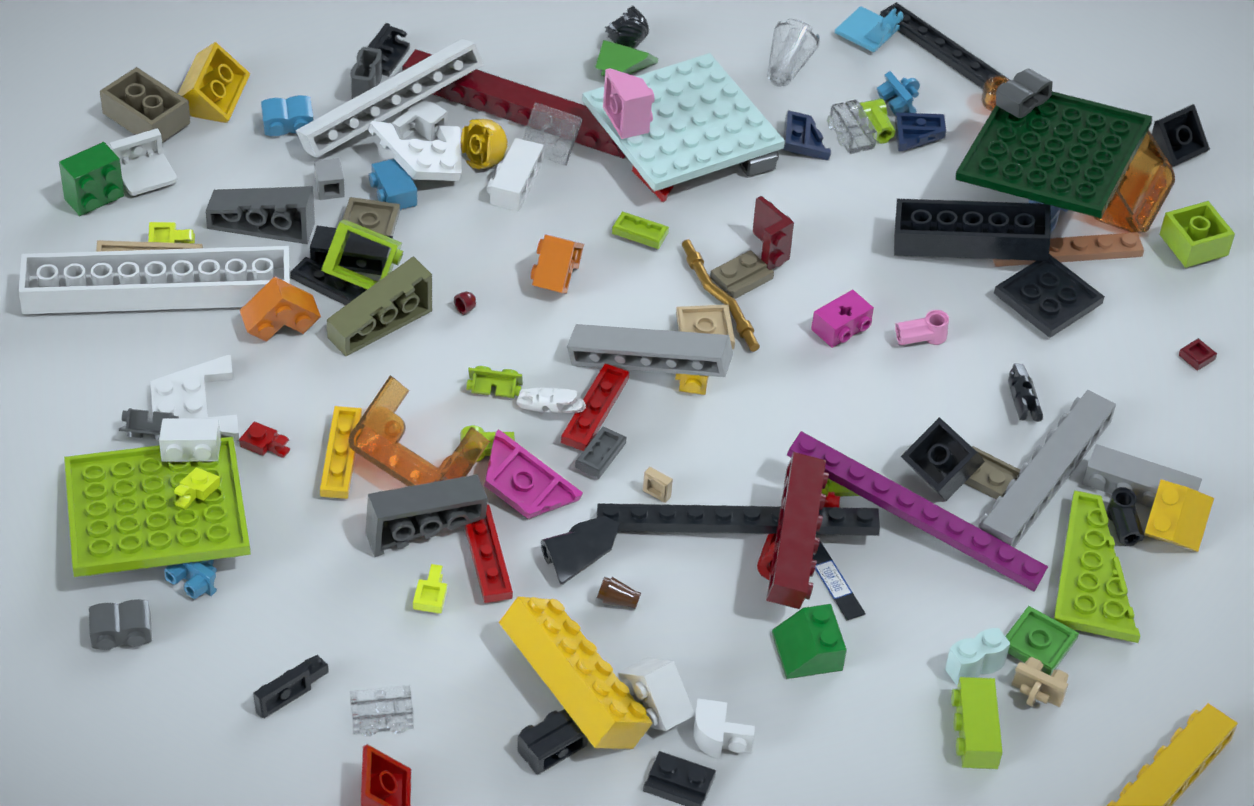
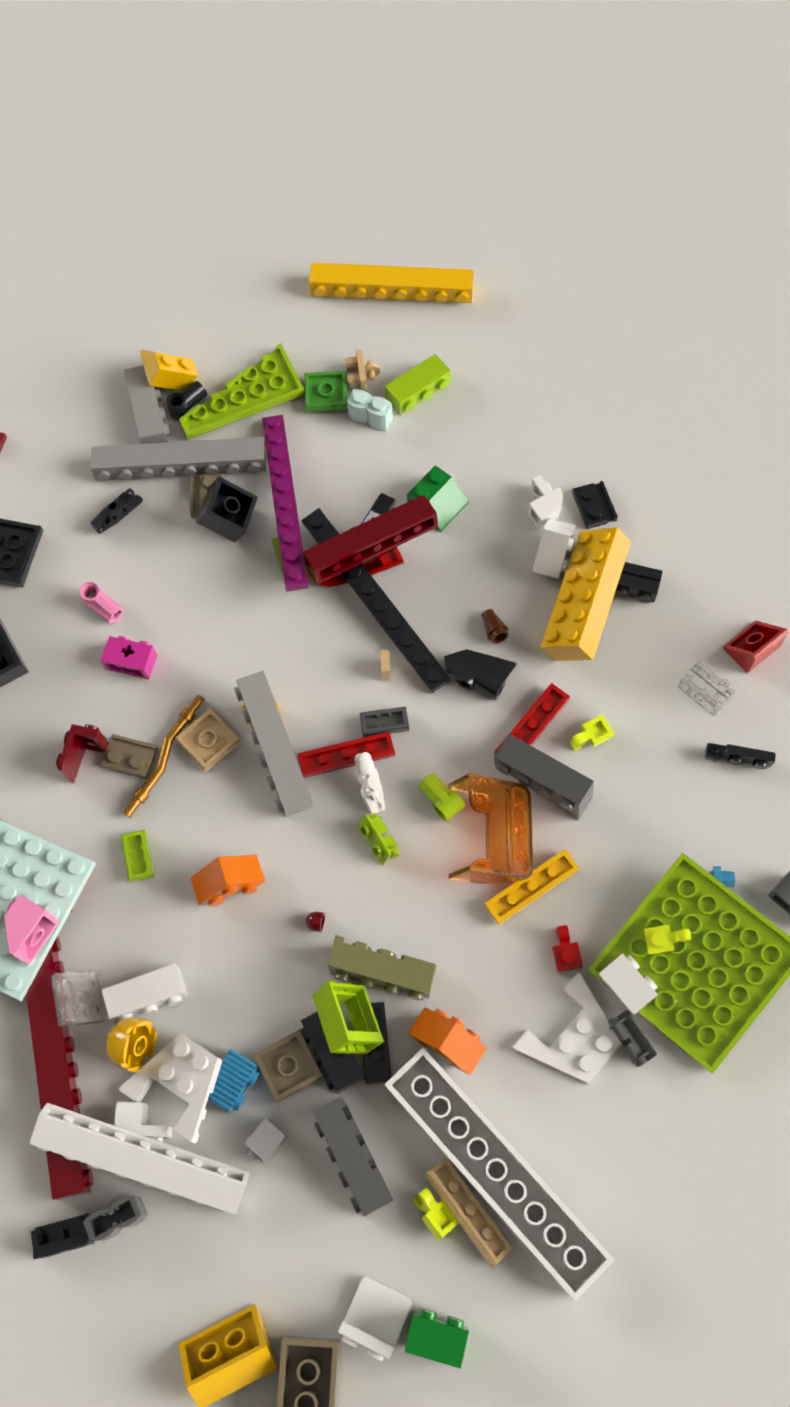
camera: 120 degrees left, 20 degrees up
dark azure brick [261,95,314,136] -> none
dark pink wing [484,429,583,519] -> none

